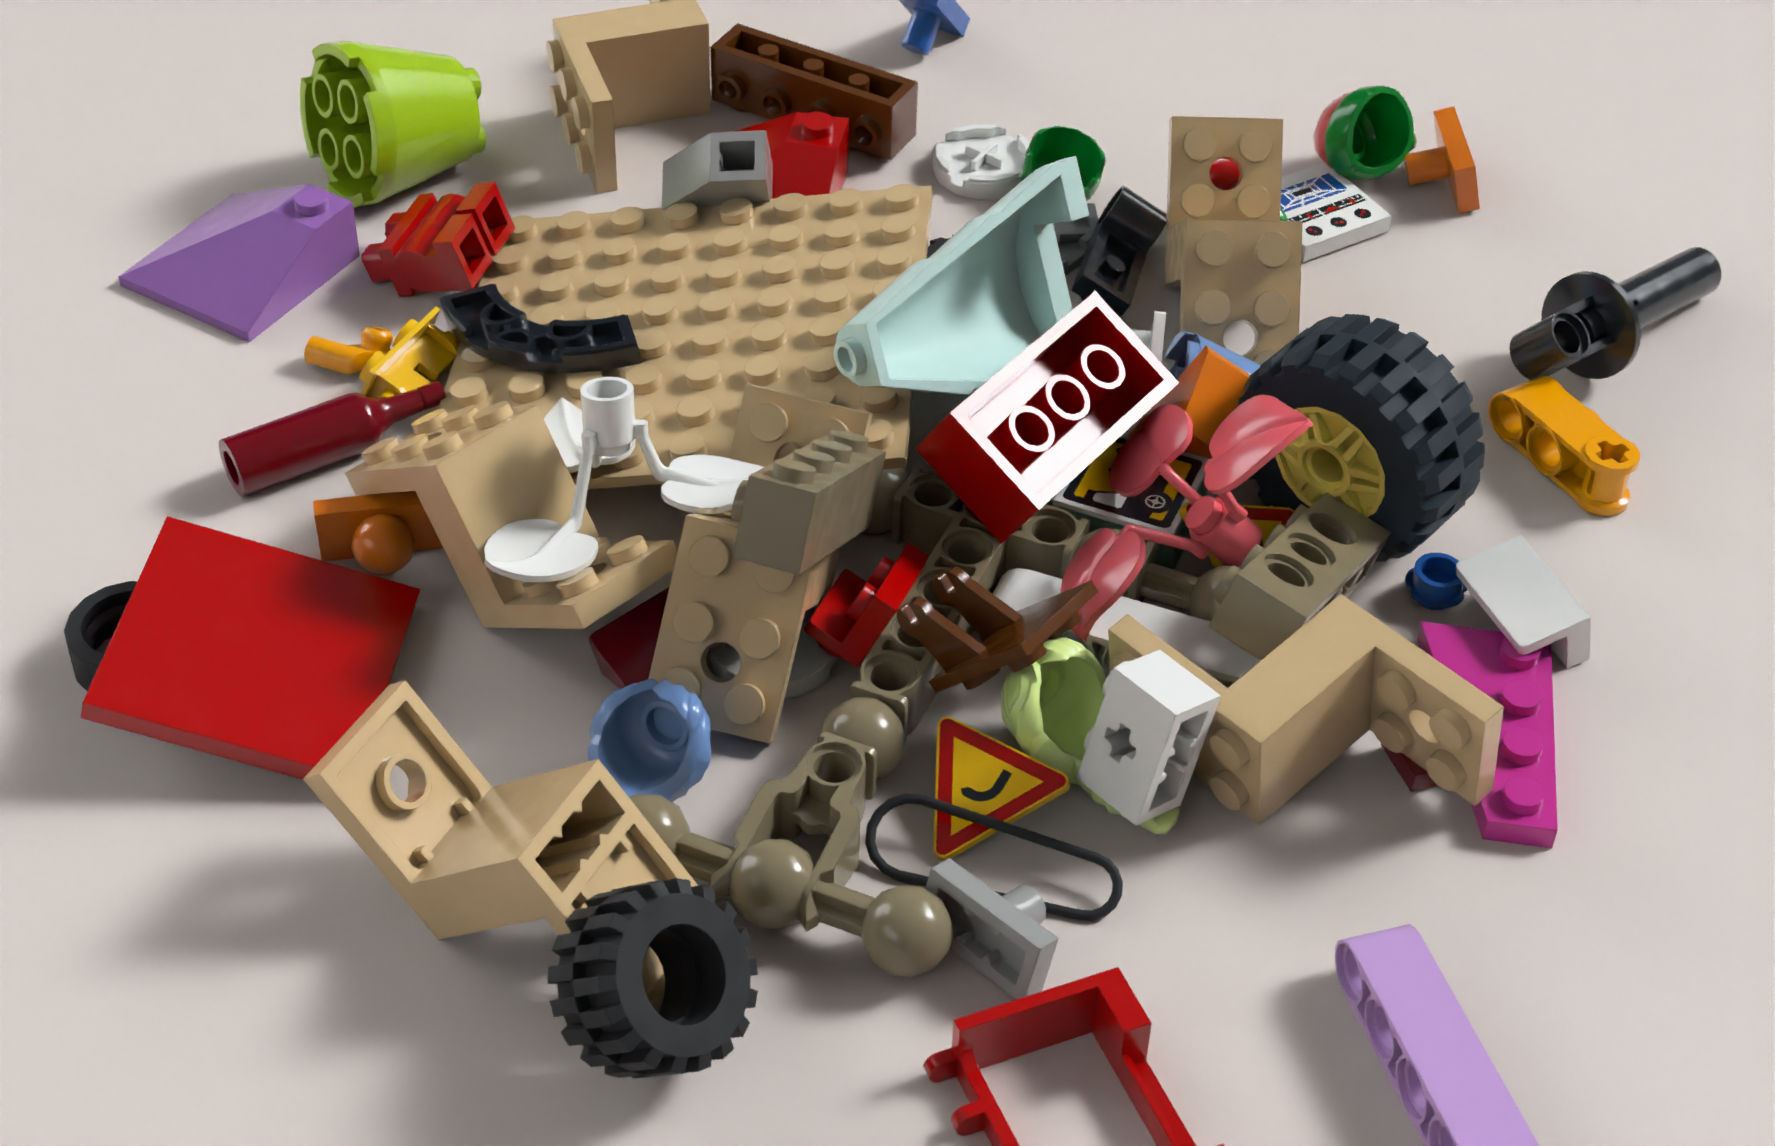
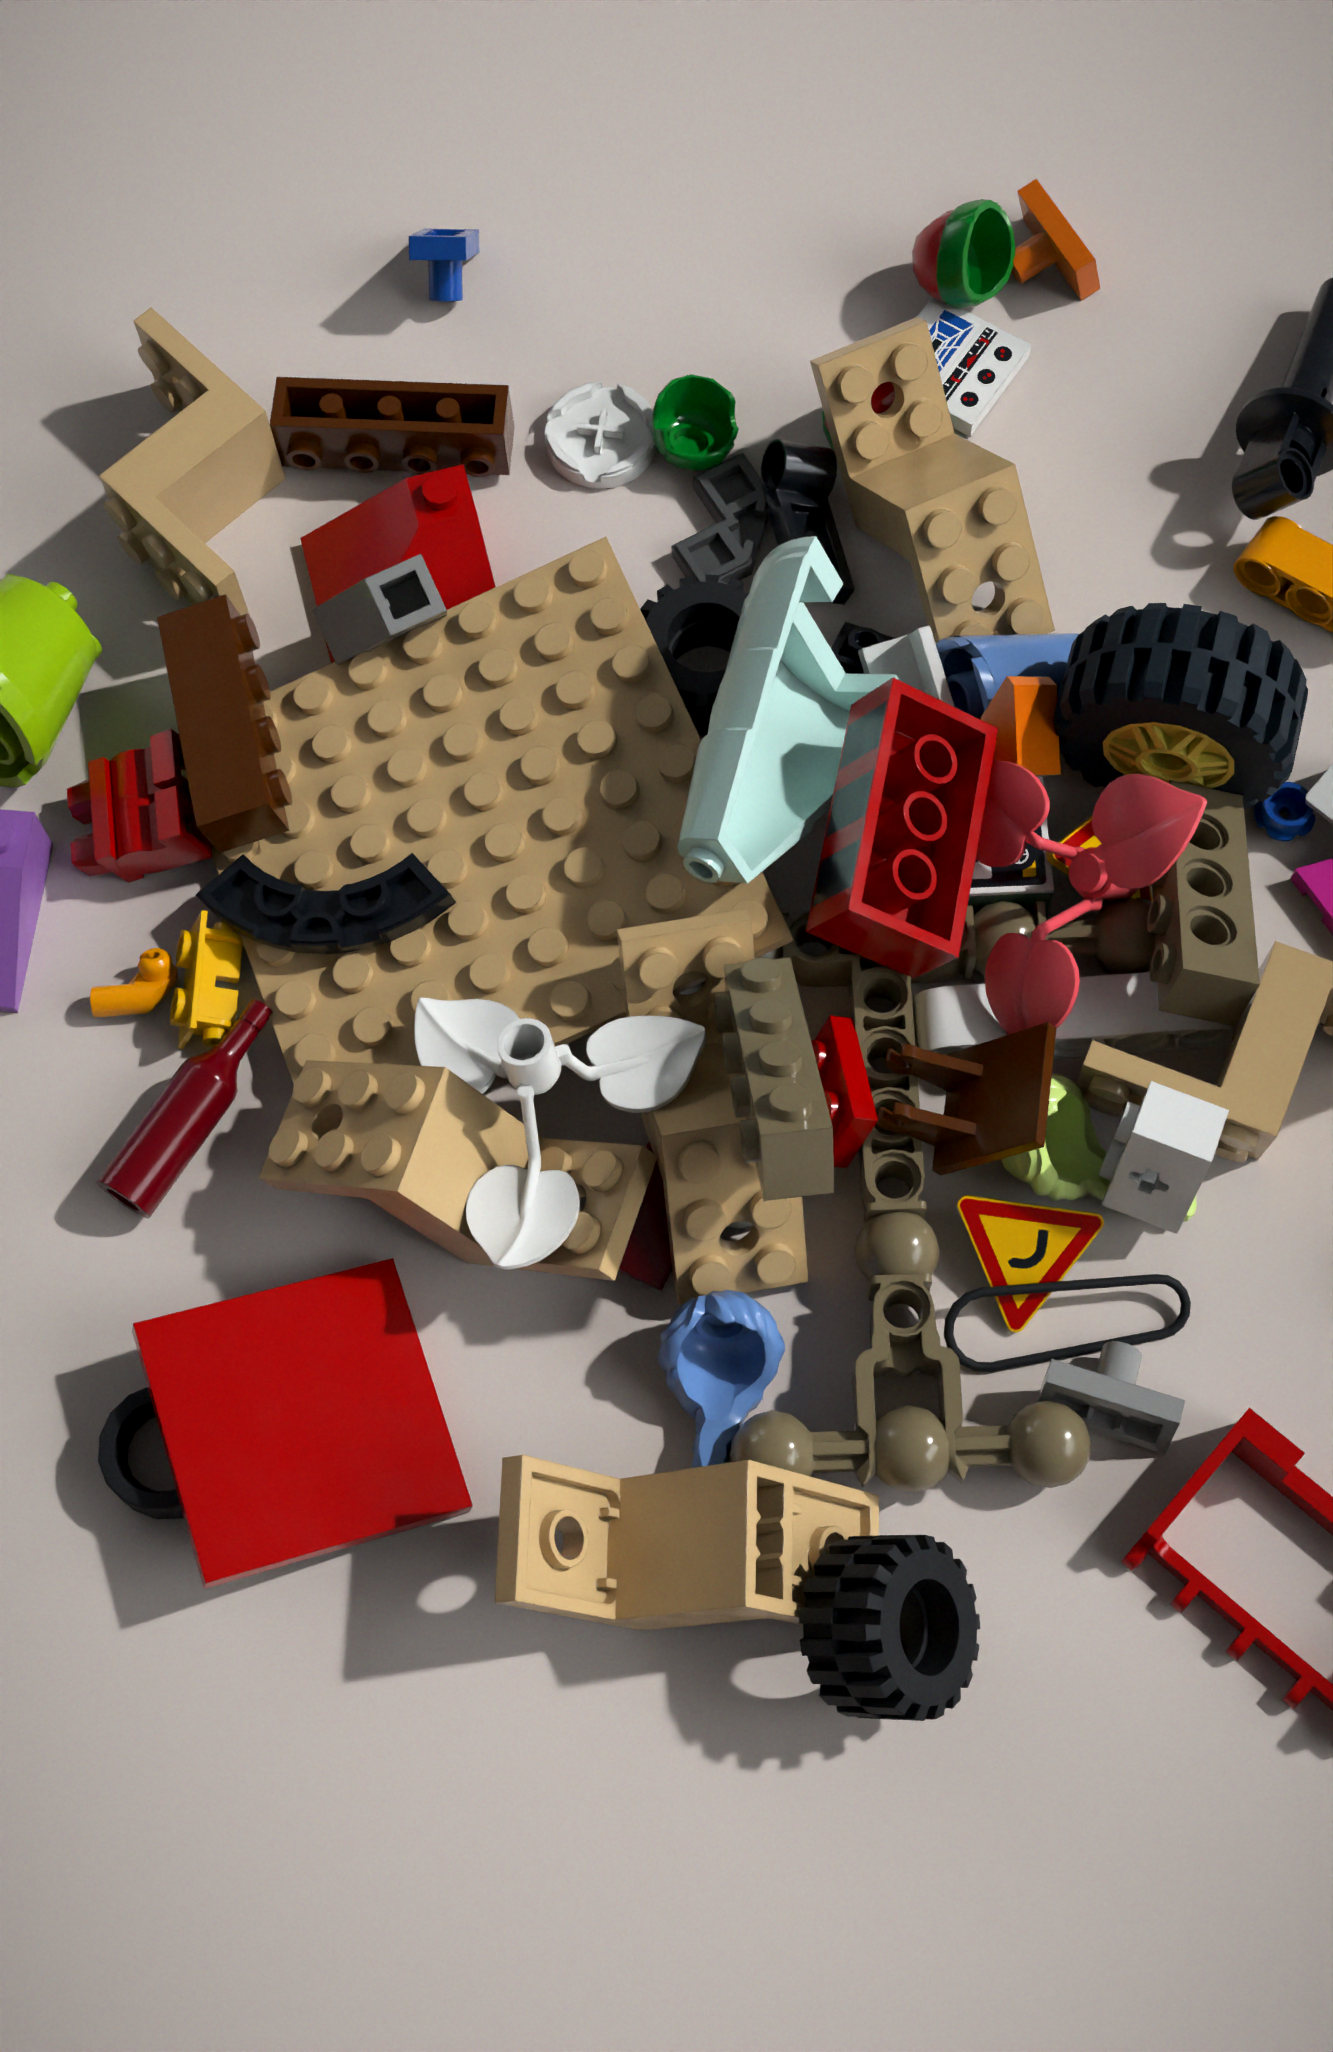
camera: 20 degrees left, 25 degrees up
orange tile [313,491,443,576] -> none
none -> reddish brown brick [157,594,292,853]

